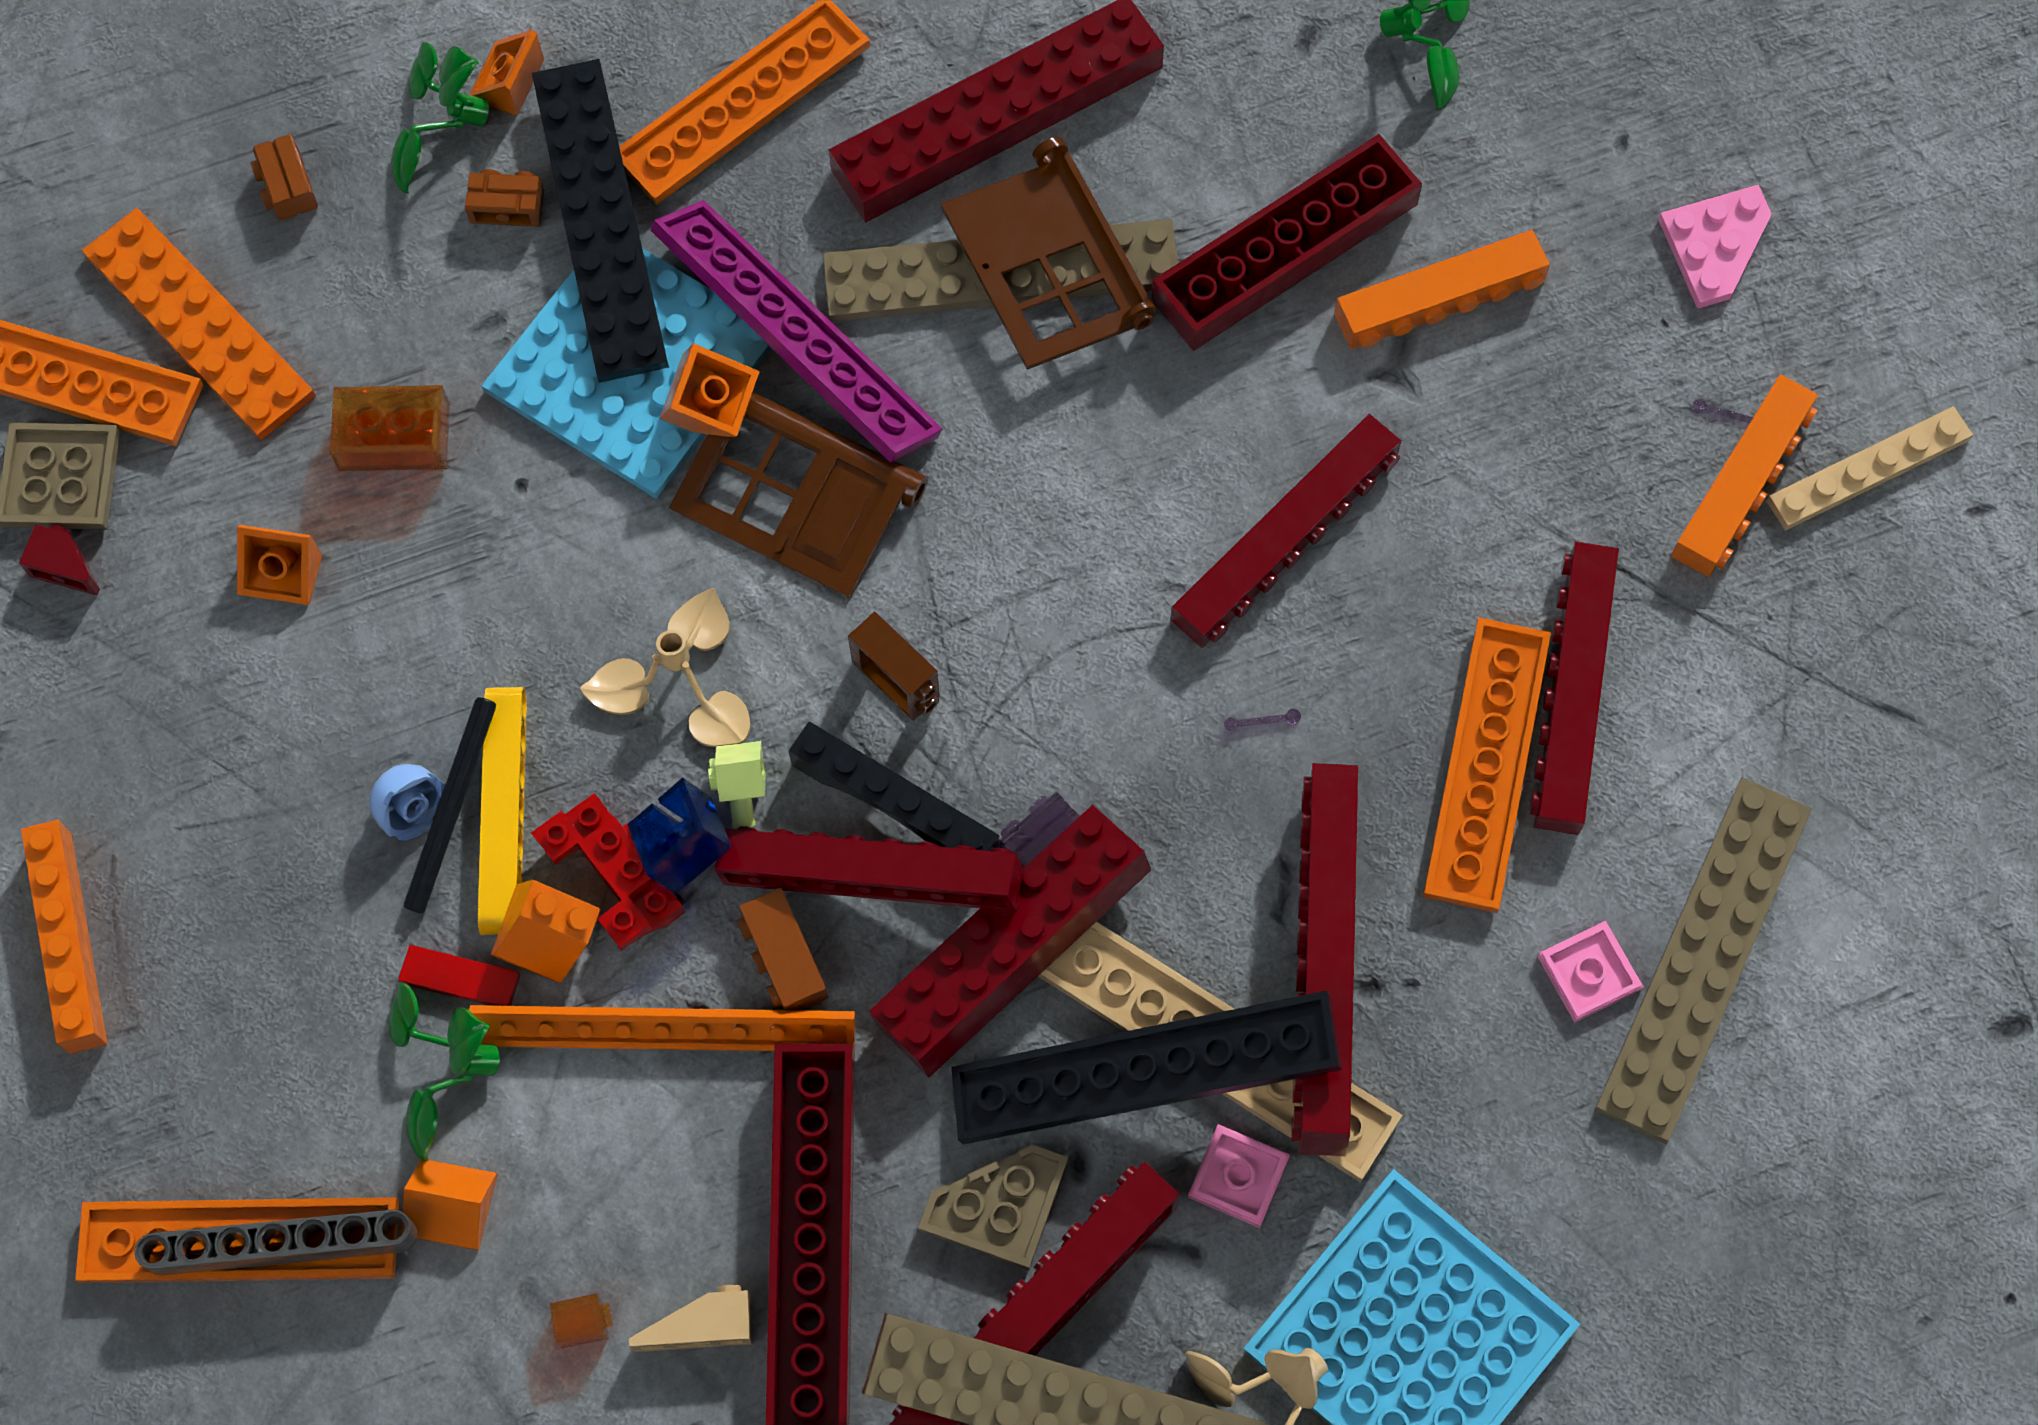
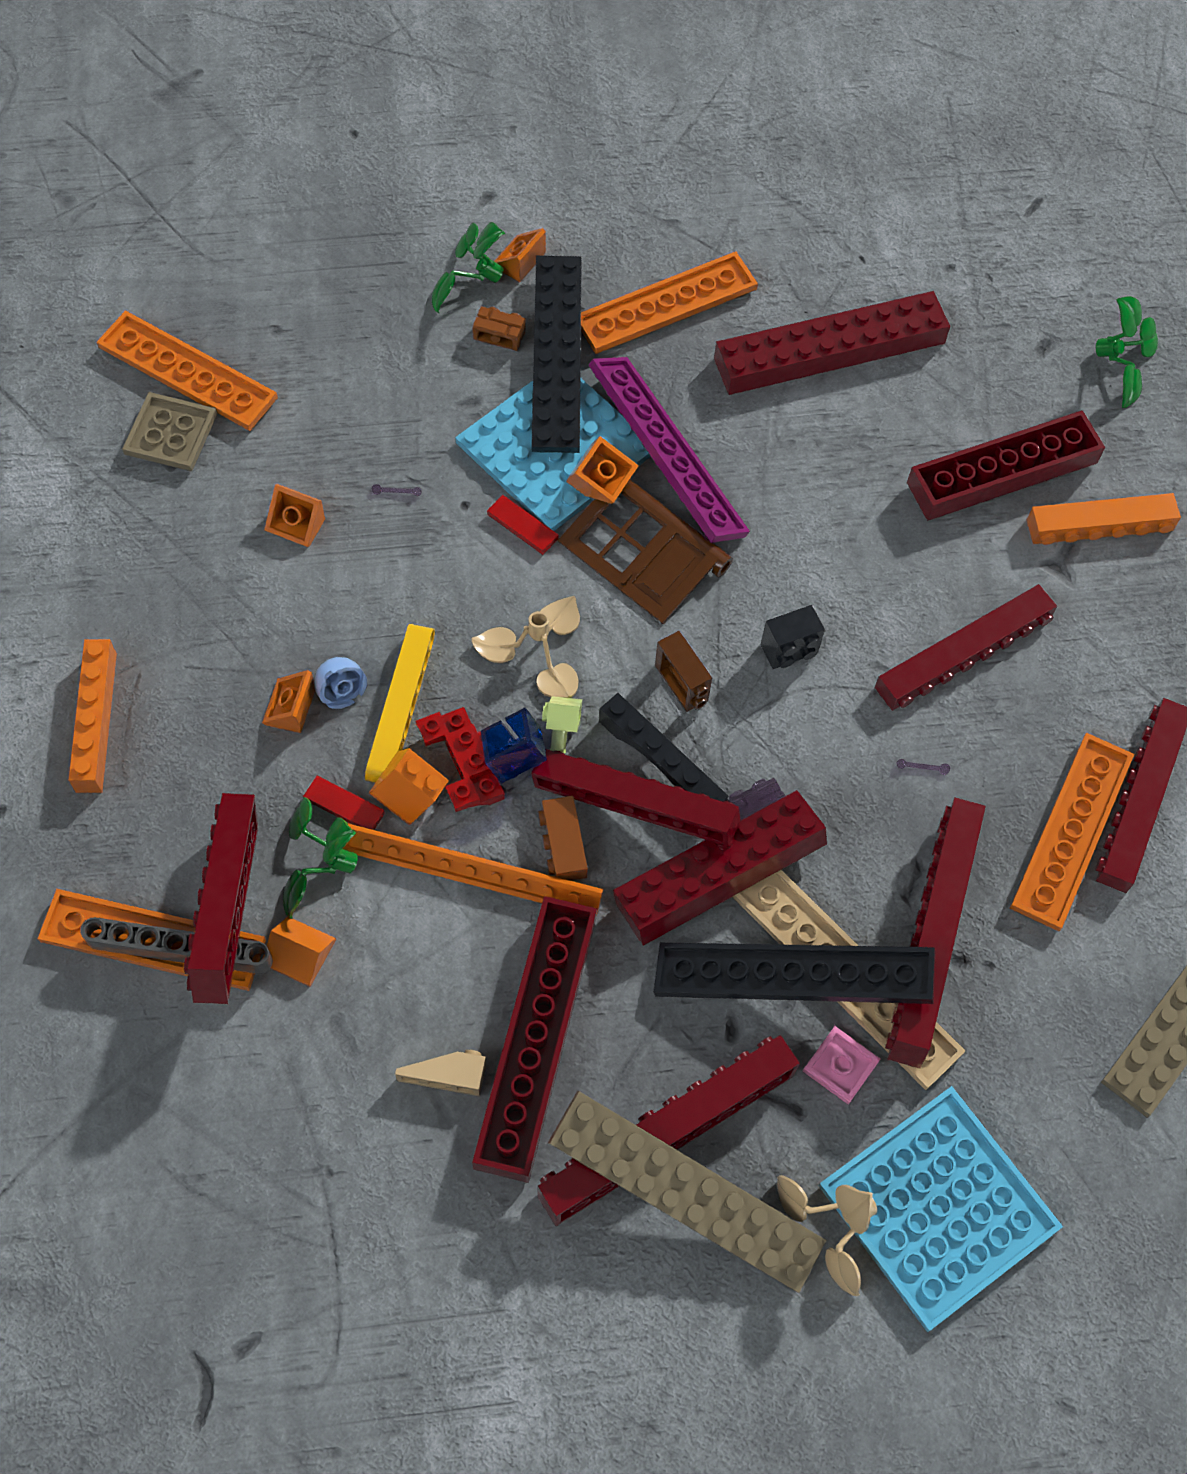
camera: 10 degrees right, 5 degrees down
dark red slope [19,524,100,596] -> none
orange plate [82,208,316,441] -> none
dark orange brick [250,134,318,220] -> none
clear orange brick [330,385,450,471] -> none
black axle [403,697,496,913] -> none
clear orange brick [550,1293,613,1349] -> none
dark tan plate [823,219,1178,322] -> none
dark tan plate [918,1144,1069,1270] -> none
reddish brown door [941,137,1157,370] -> none
bright pink tile [1537,921,1643,1023] -> none
none -> dark red brick [184,793,258,1004]
none -> orange slope [262,670,315,733]
none -> clear purple hinge [372,484,422,496]
none -> red tile [487,495,559,555]
none -> black brick [760,605,825,669]

